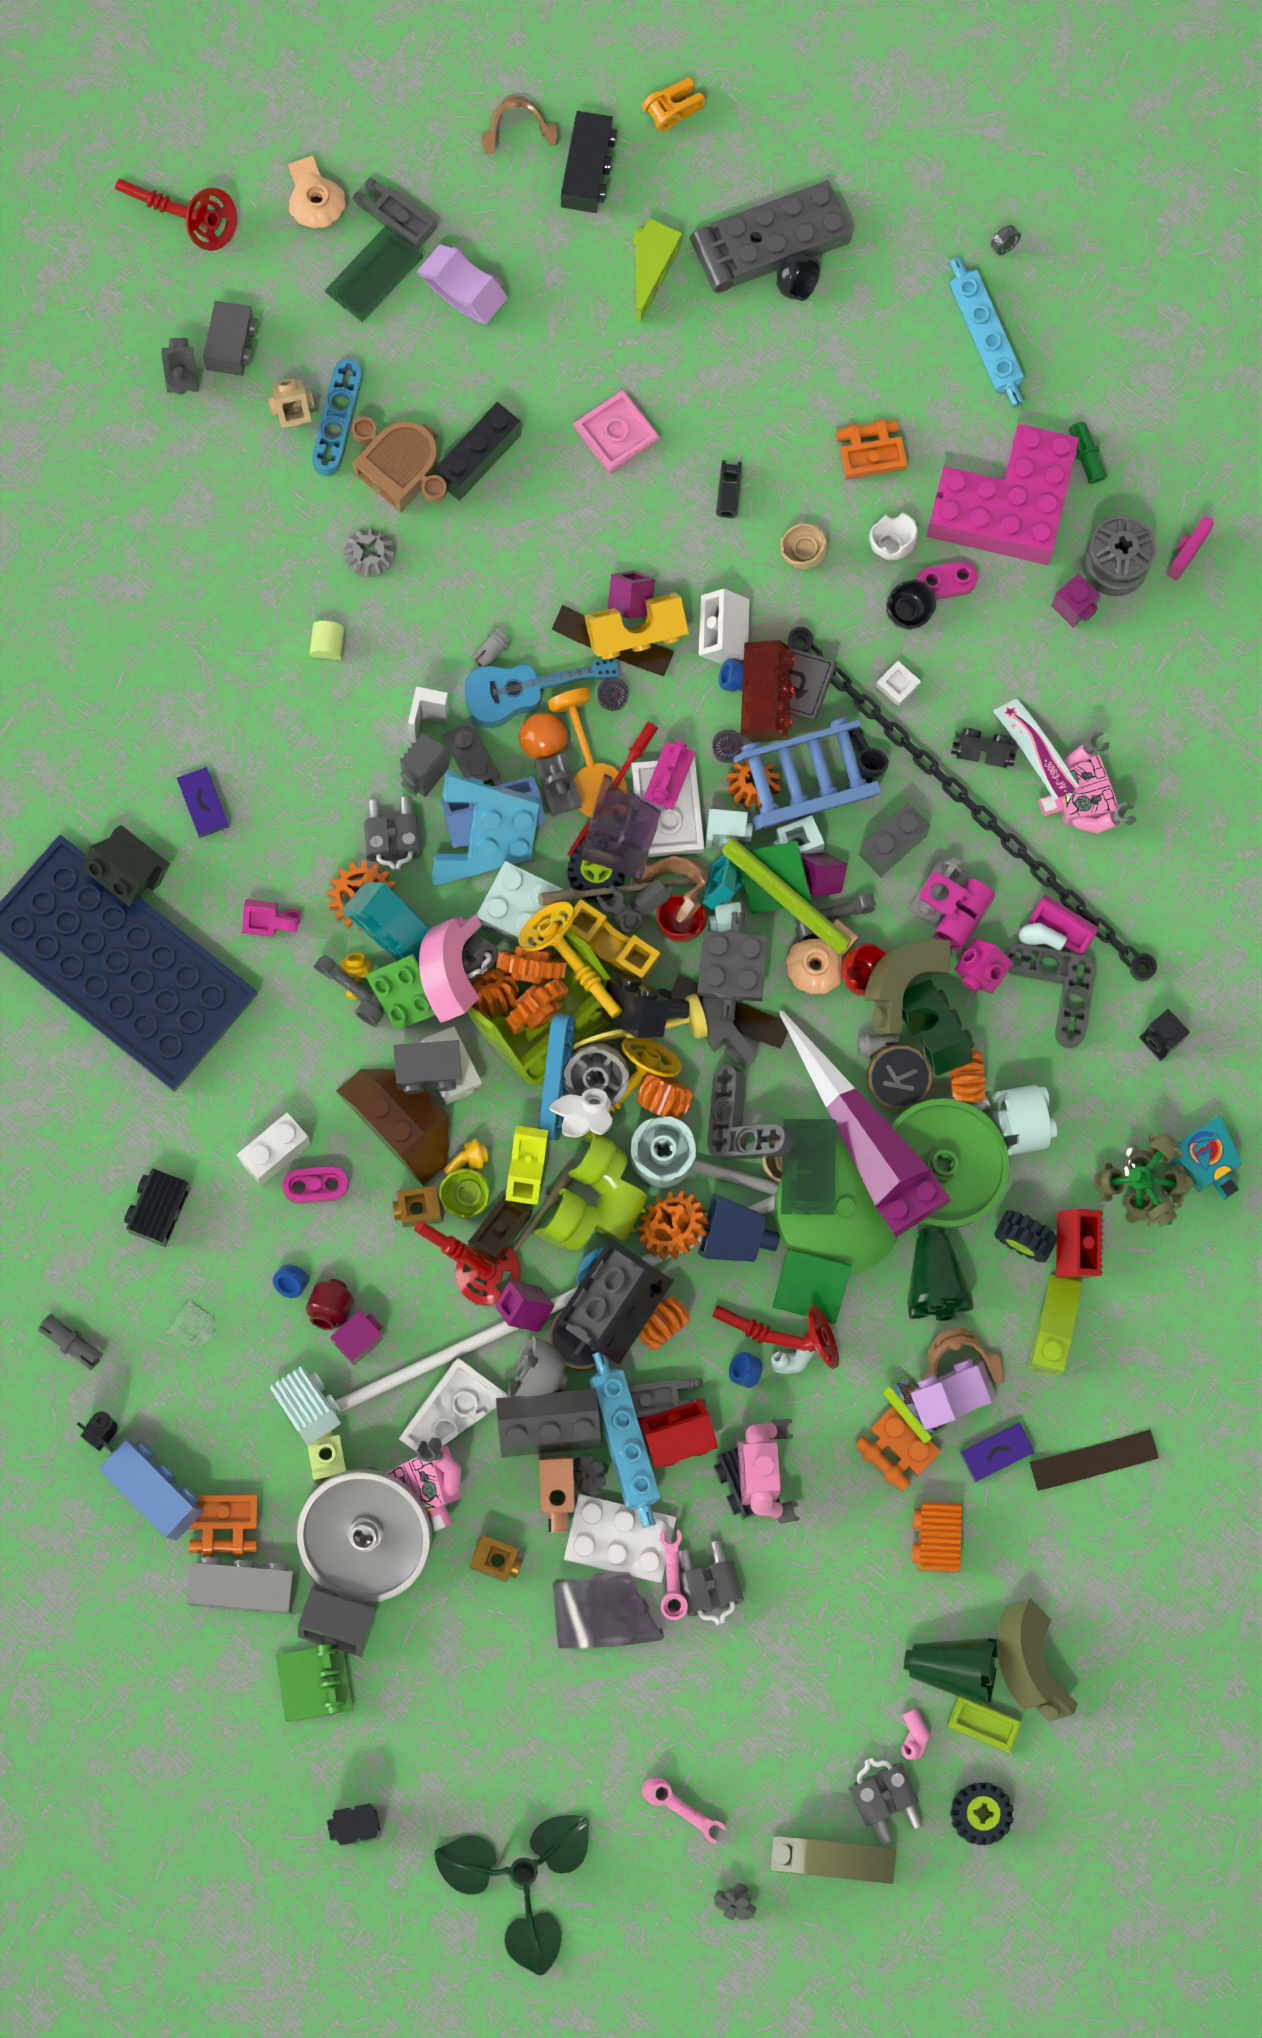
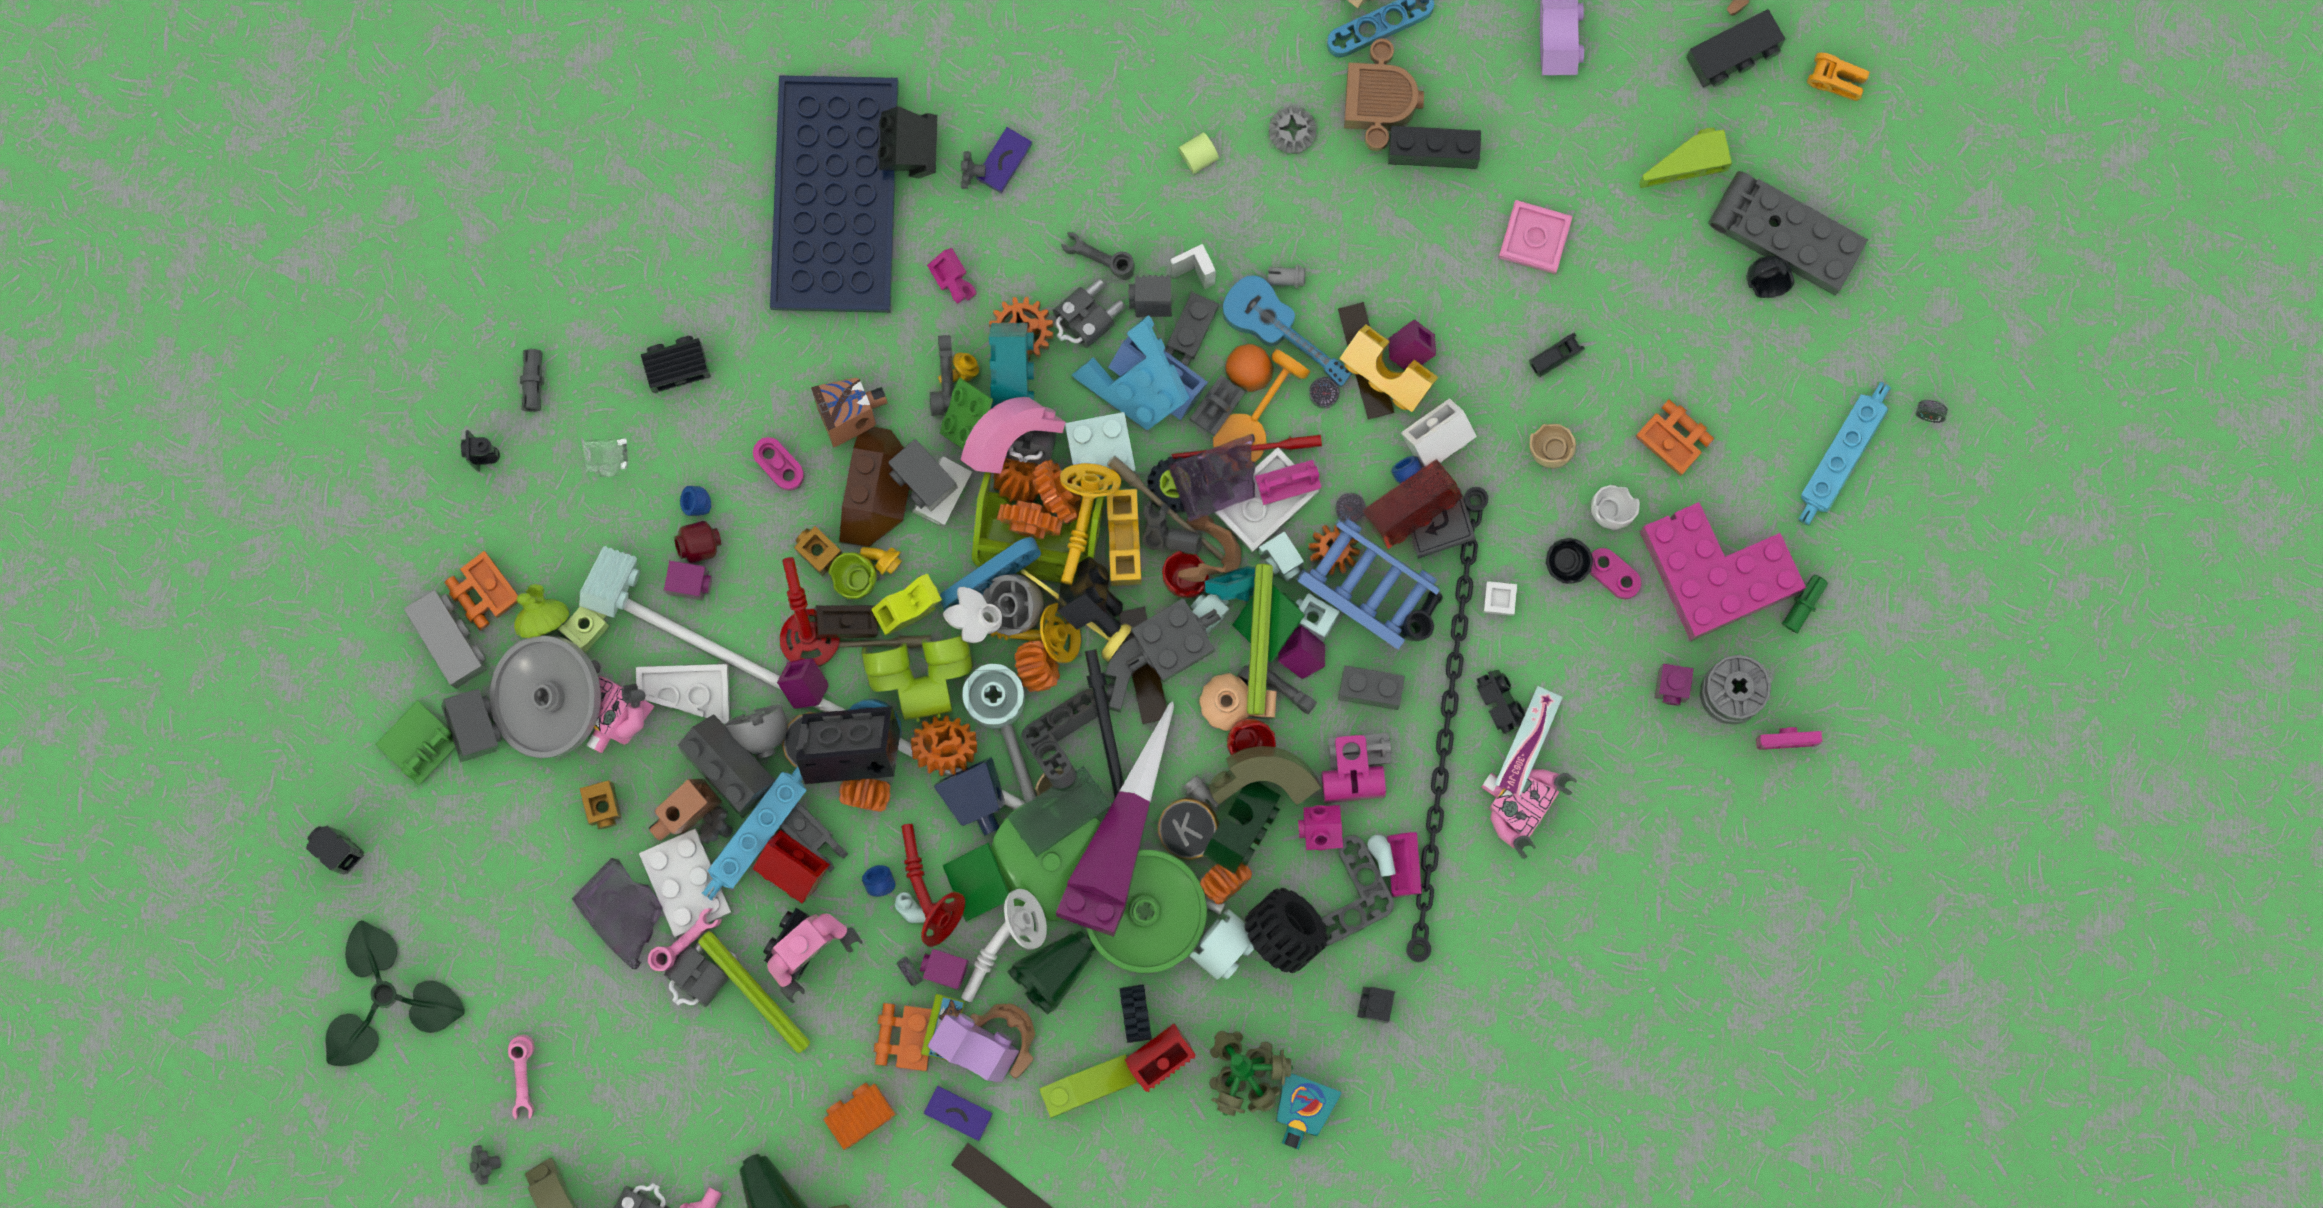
camera: 60 degrees right, 5 degrees up
medium blue brick [99,1440,204,1541] -> none
white brick [237,1113,311,1186] -> none
none -> lime hair [514,584,569,638]
none -> lime axle [698,931,810,1053]
none -> torso [811,378,888,448]
none -> tile [897,956,923,987]
none -> magenta brick [920,949,969,991]
none -> dark grey plant [961,151,986,189]
none -> white dish [961,889,1047,1002]
none -> dark grey brick [1061,232,1135,280]
none -> black bar [1085,649,1124,798]
none -> black tyre [1245,888,1328,973]

